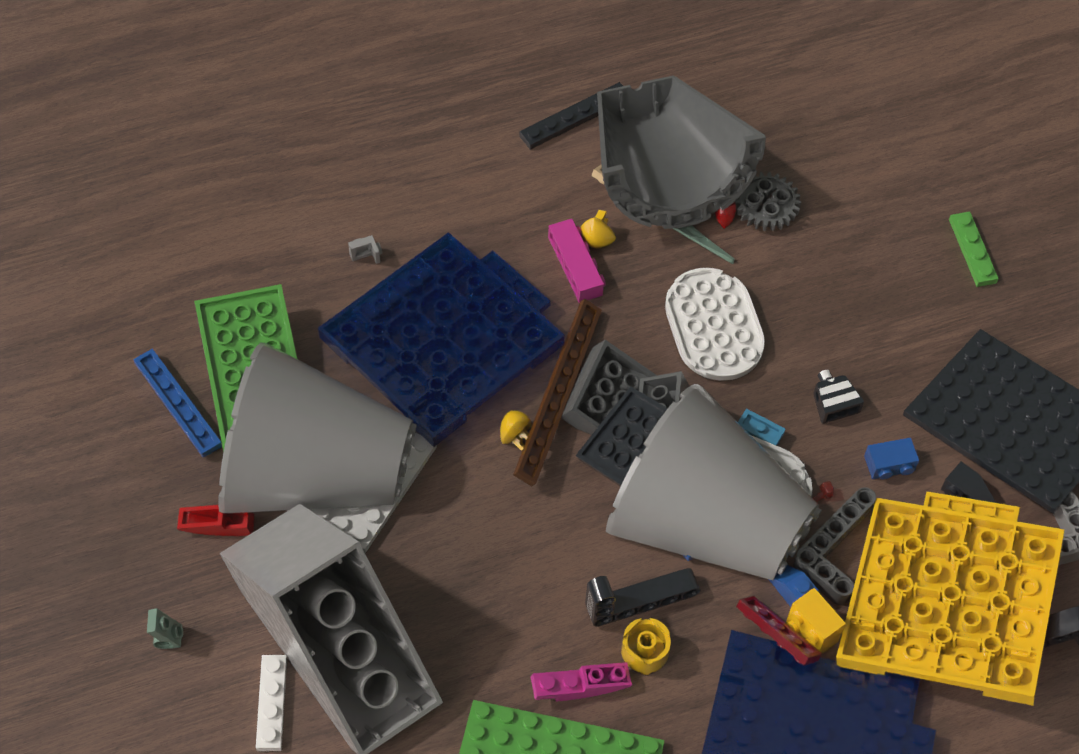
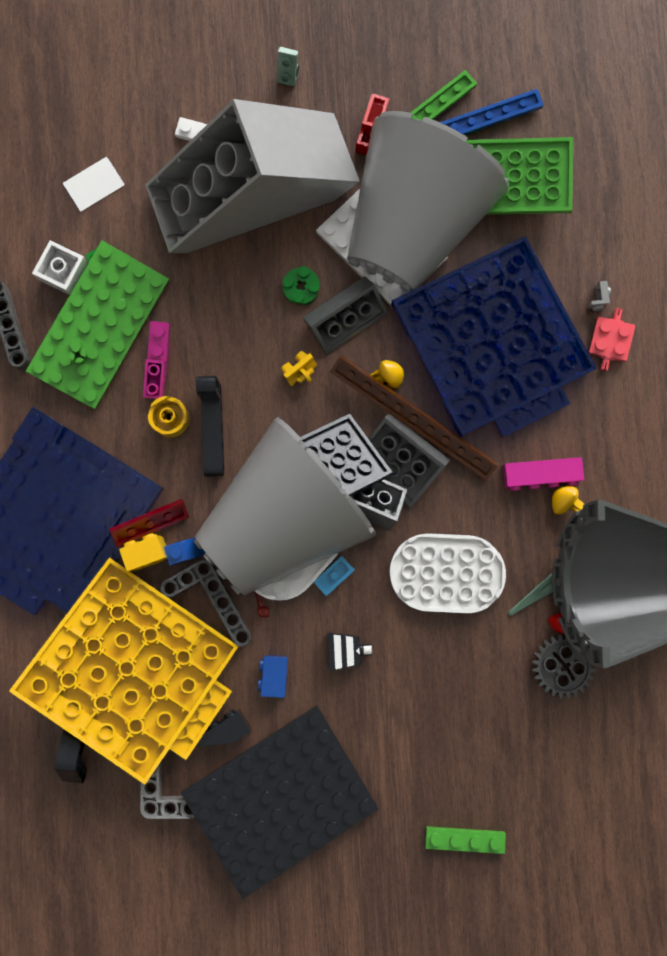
camera: 105 degrees right, 25 degrees up
none -> yellow hips [281,351,317,387]
none -> green plate [283,266,320,305]
none -> dark grey slope [303,276,388,355]
none -> bright green plate [411,70,477,121]
none -> coral plate [588,308,635,371]

